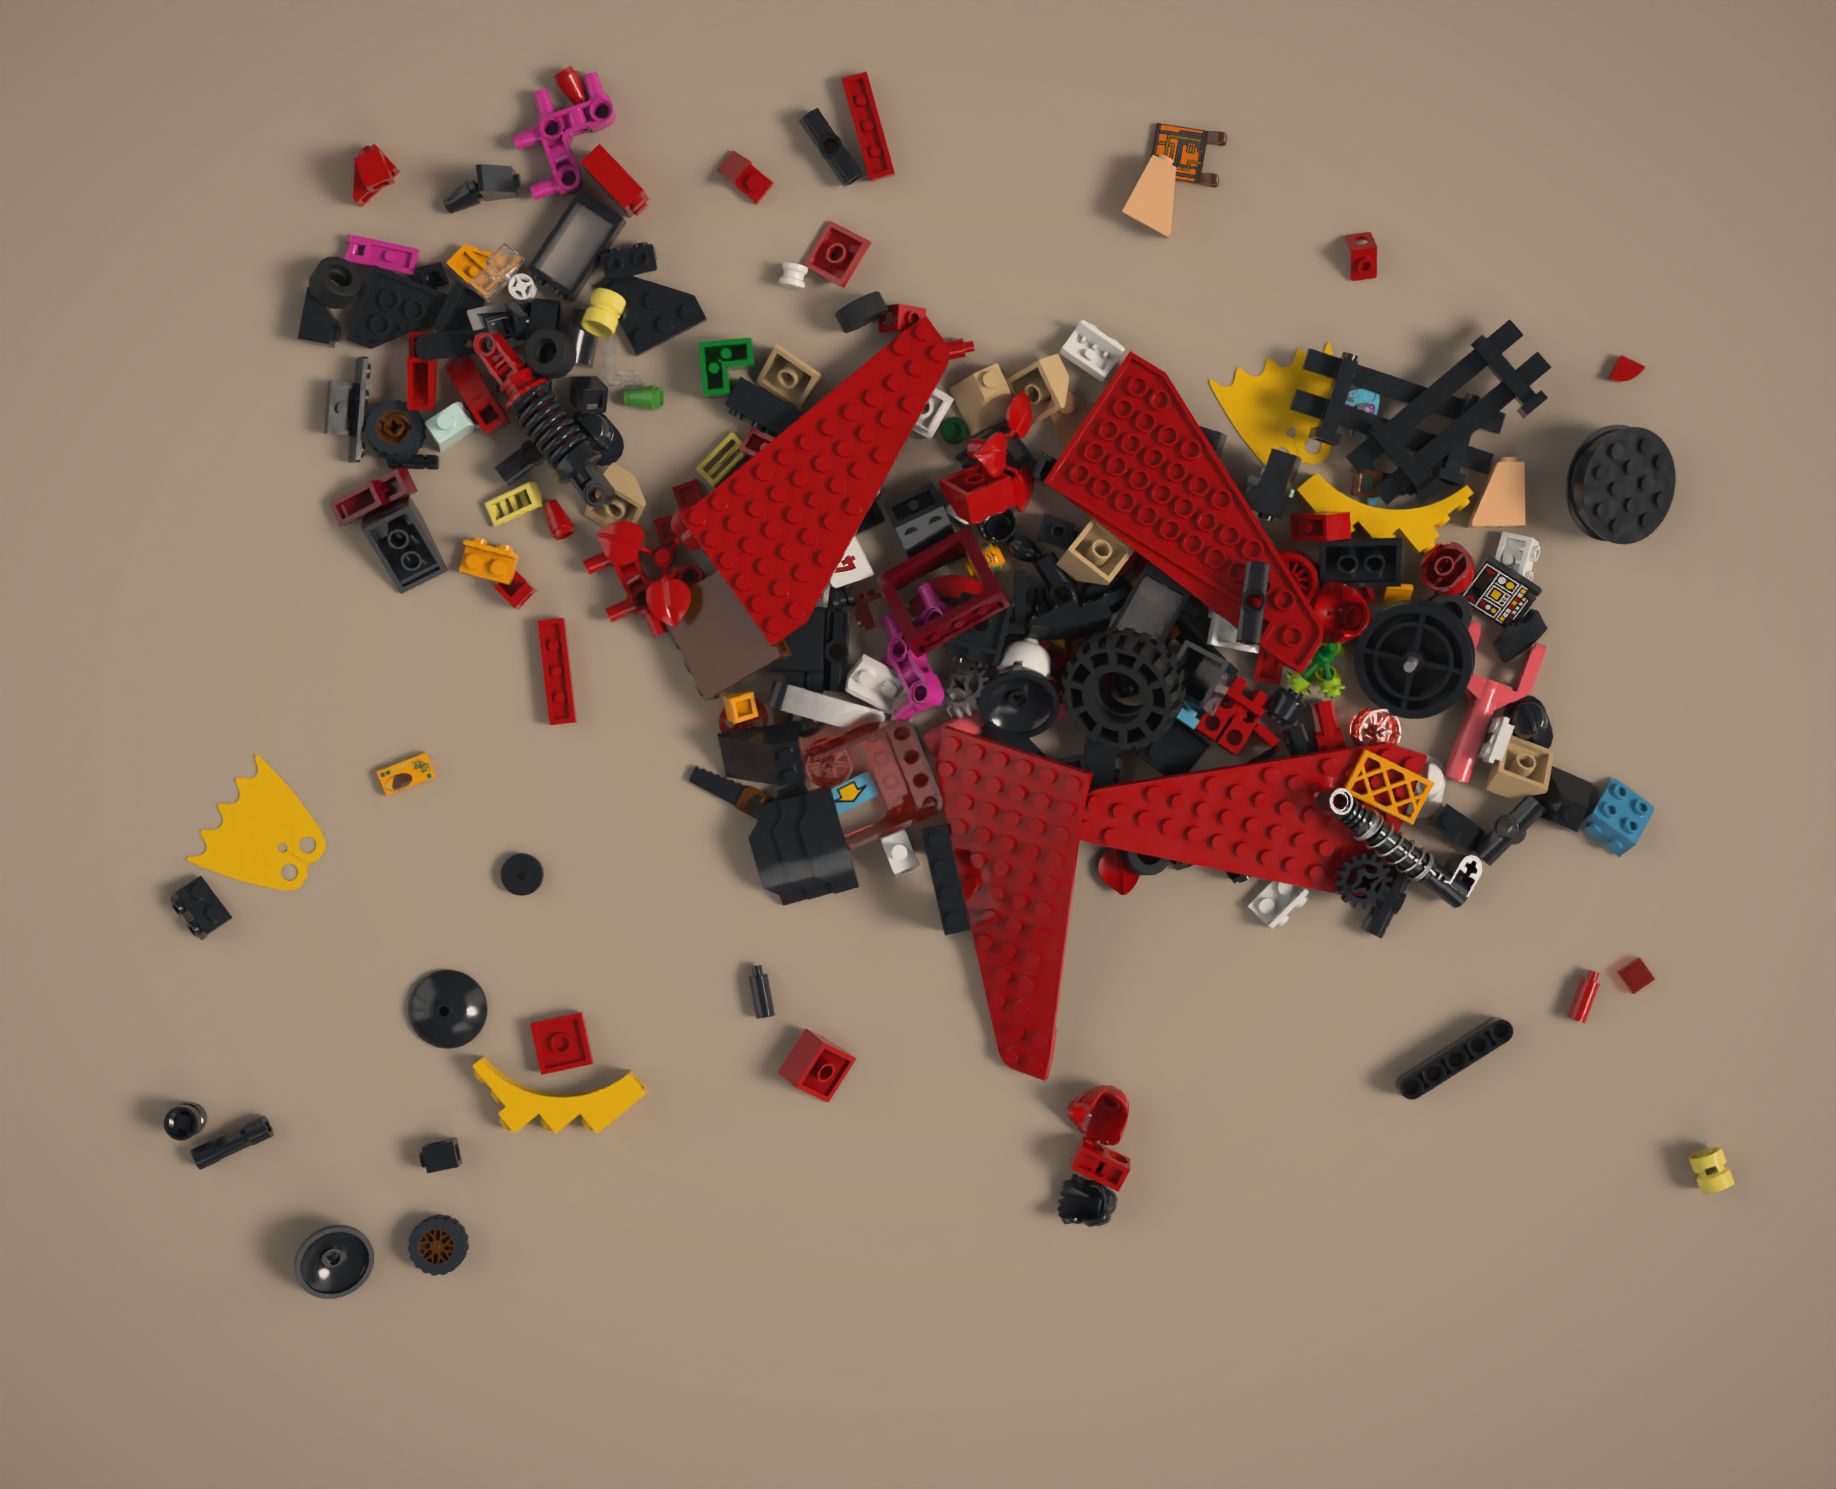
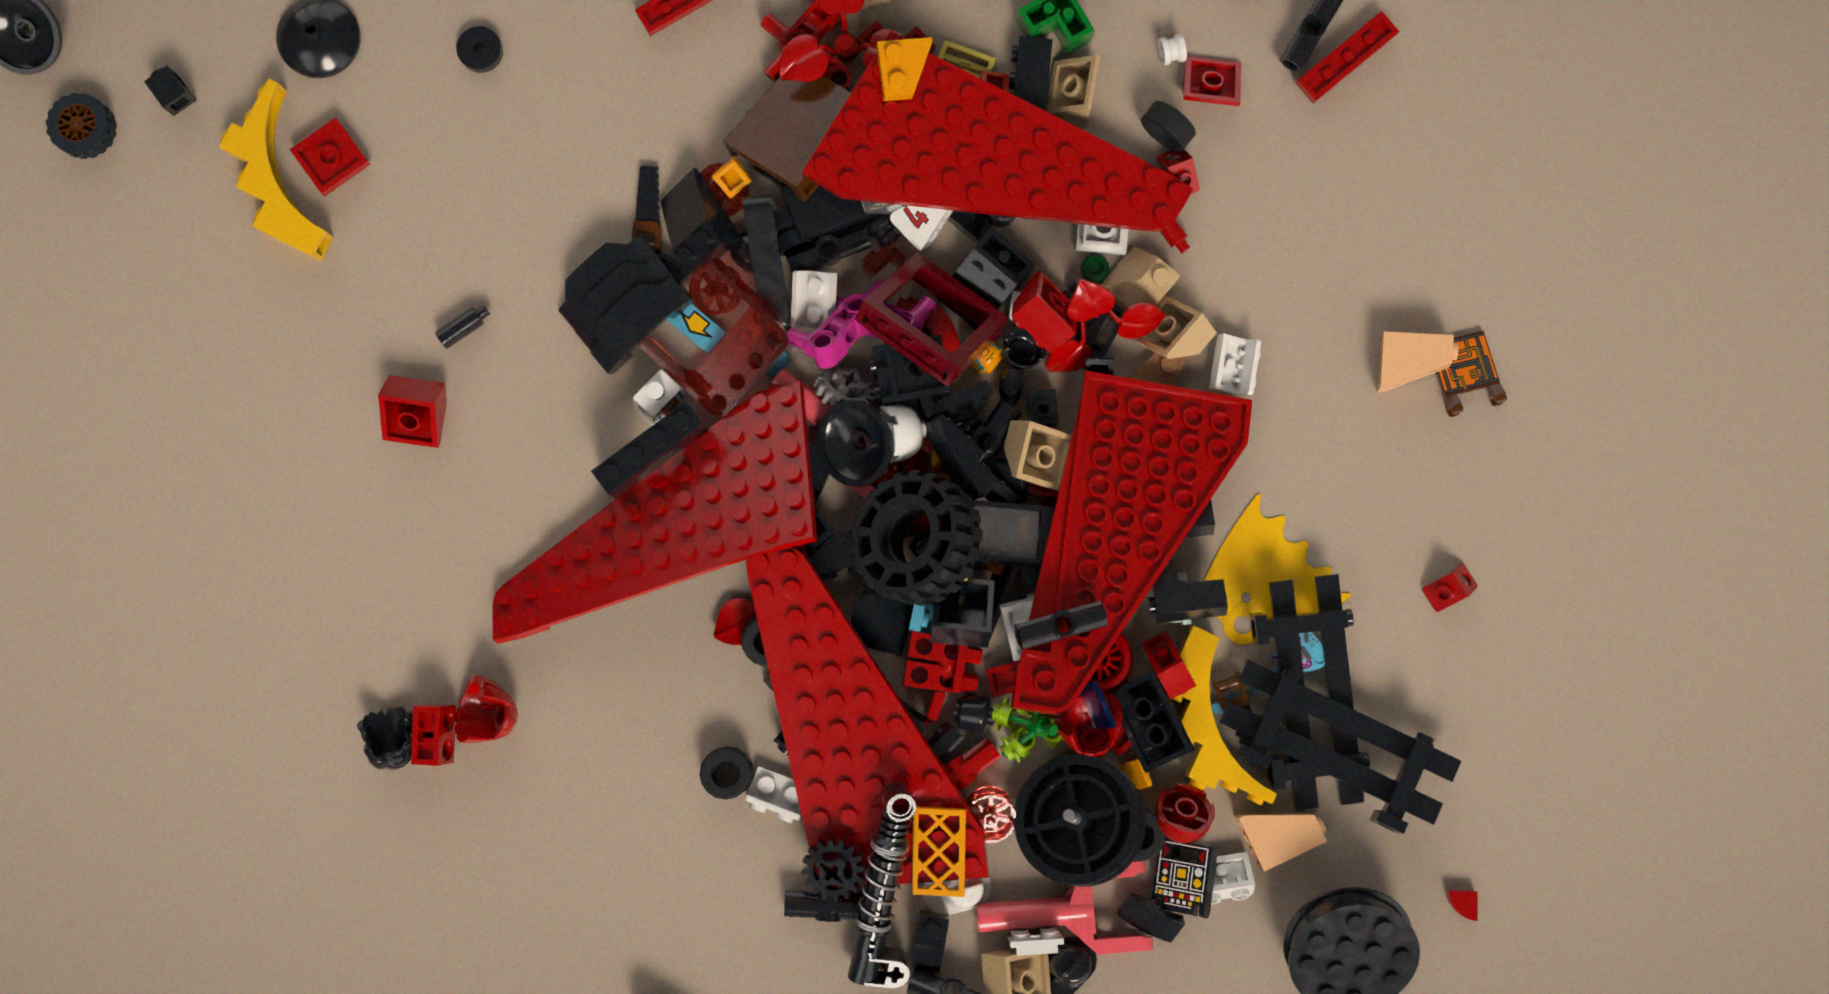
camera: 65 degrees right, 5 degrees down
none -> black tyre [699,746,754,800]
none -> light orange wing [876,37,932,101]
none -> clear blue piece [1080,681,1117,729]

